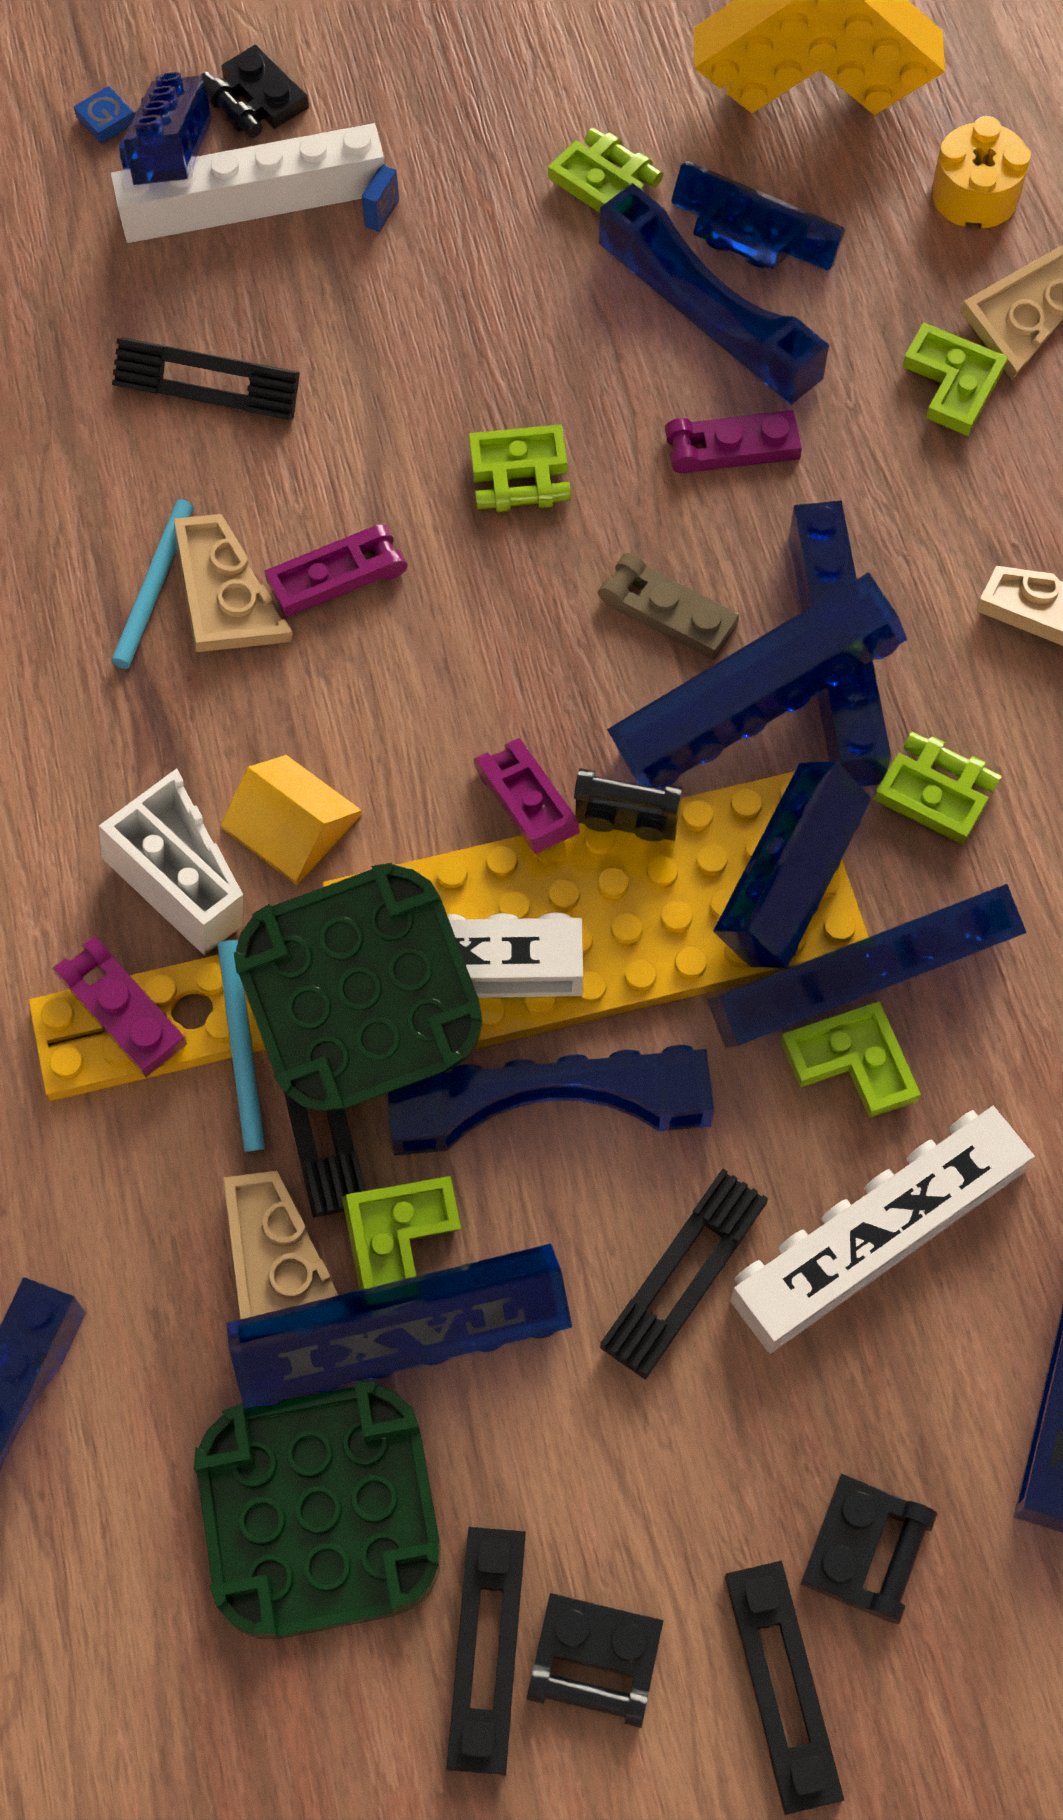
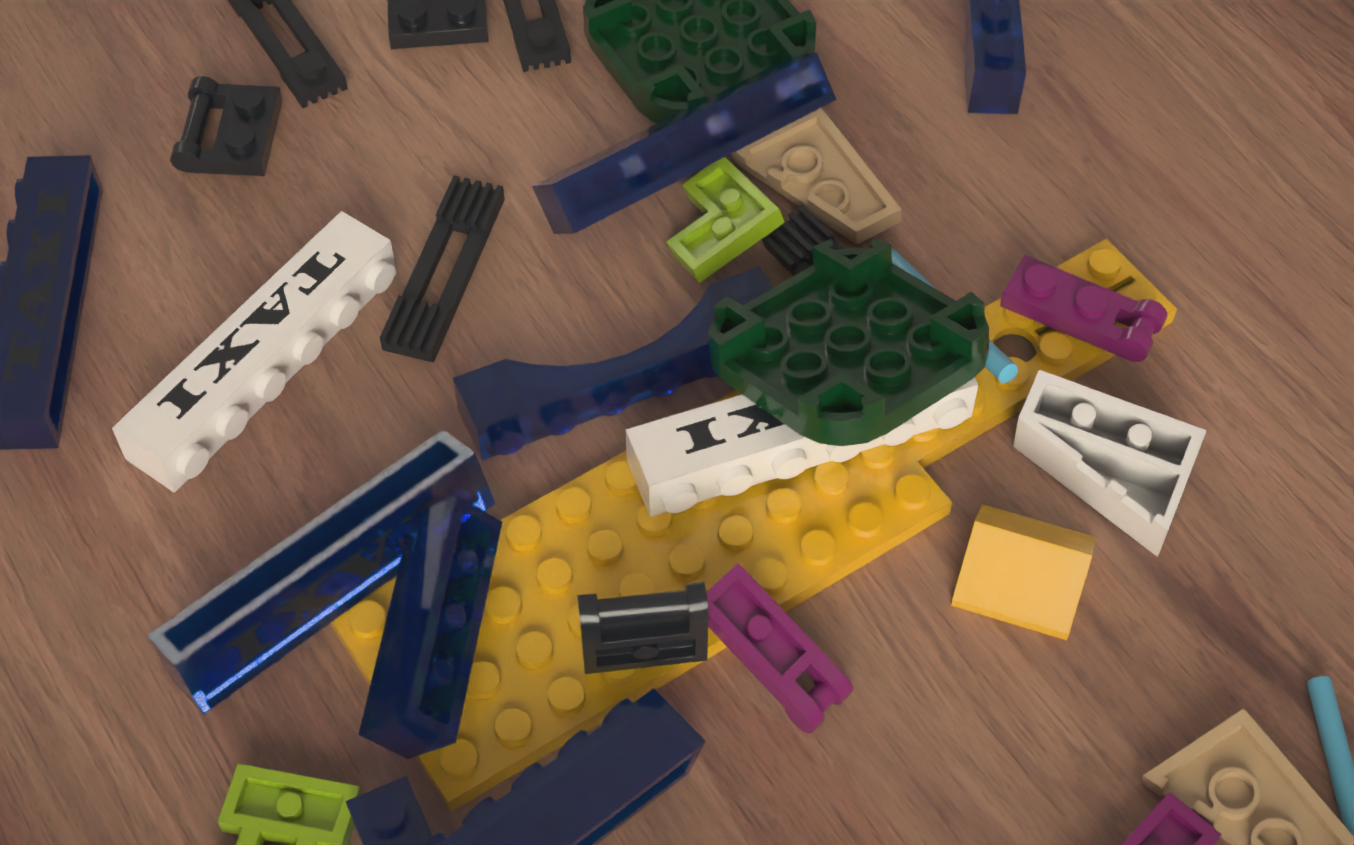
camera: 160 degrees right, 10 degrees down
lime plate [780,1001,921,1118] -> none

